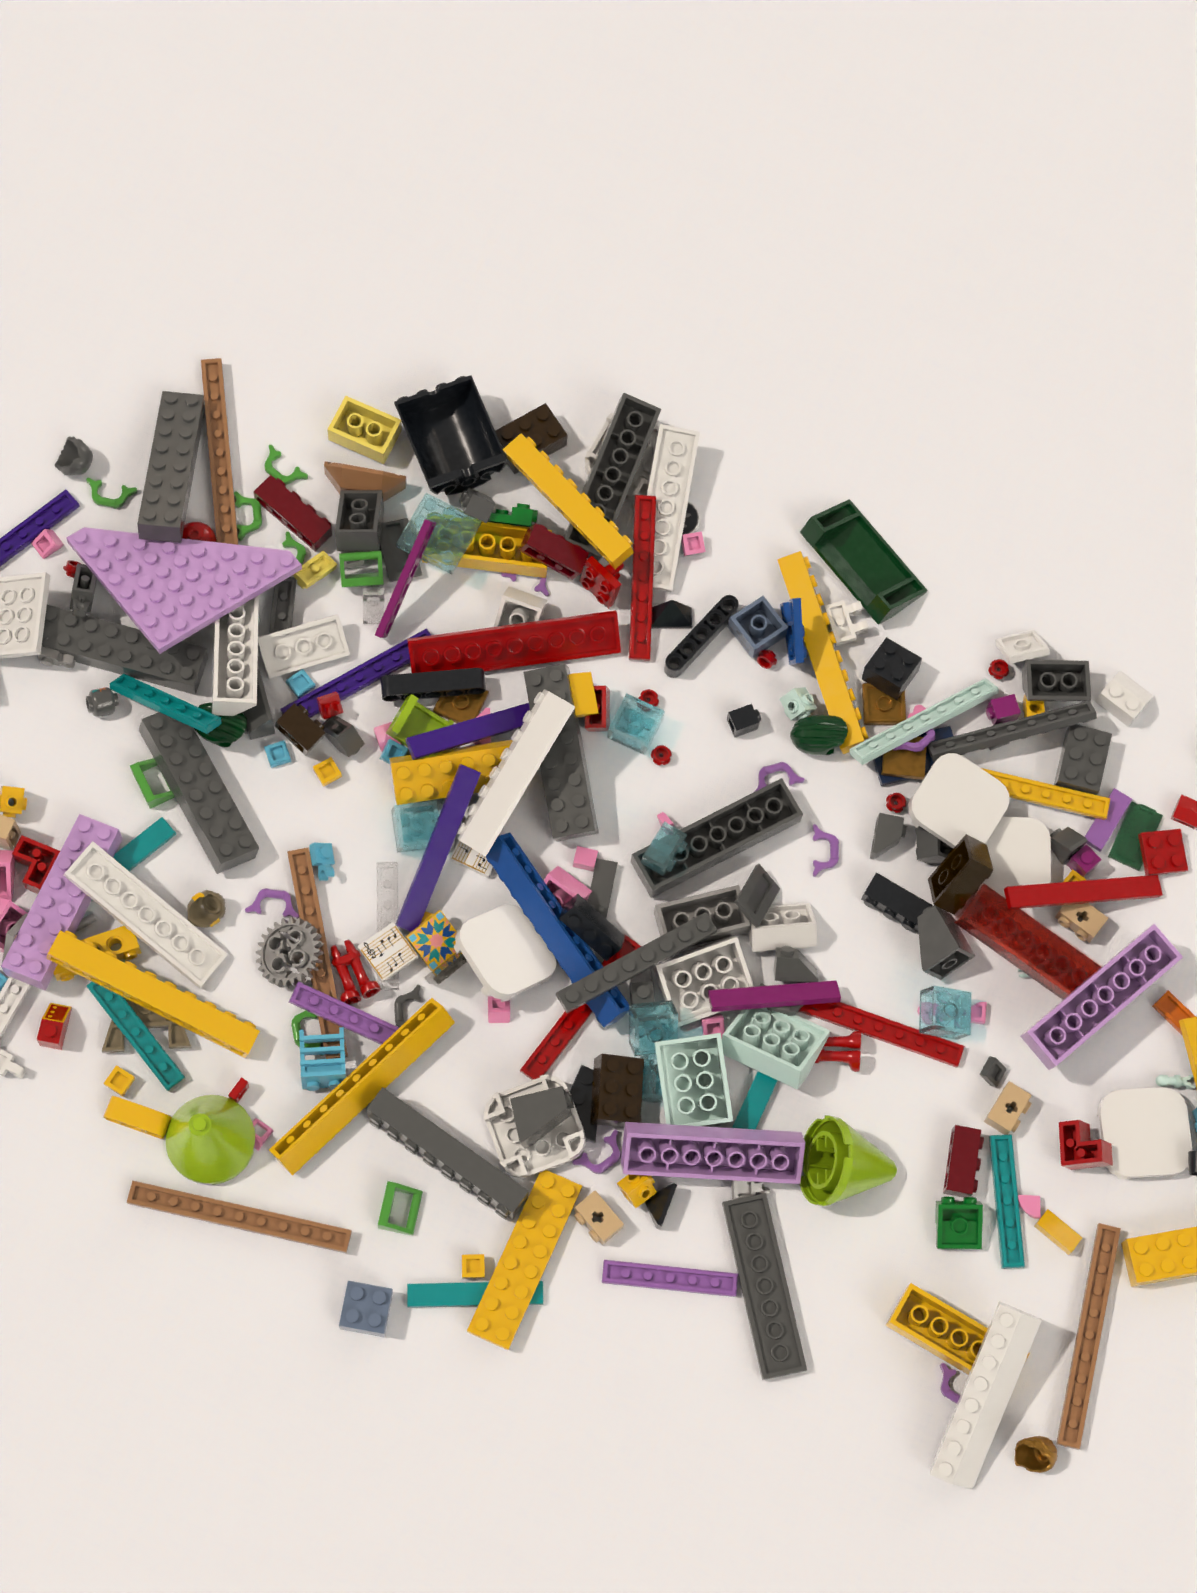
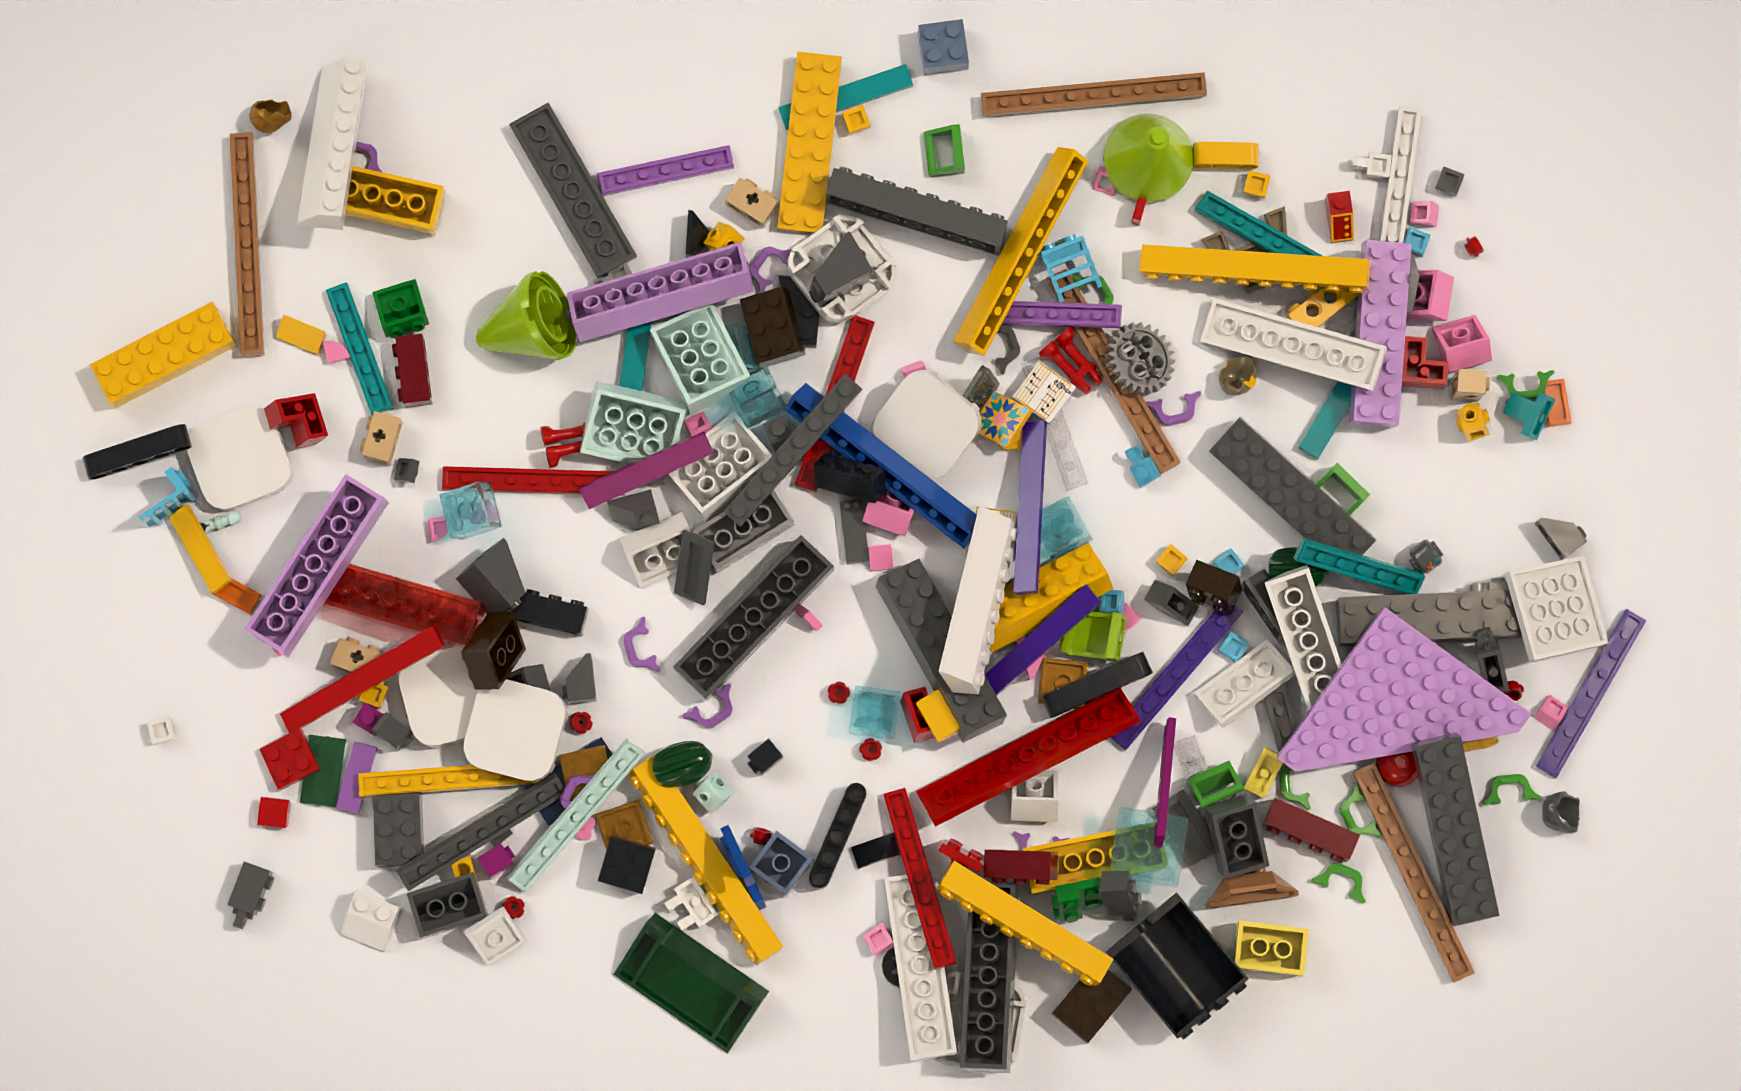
camera: 170 degrees right, 10 degrees up
red tile [316,691,343,719] -> none
clear light blue brick [641,821,688,876] -> none

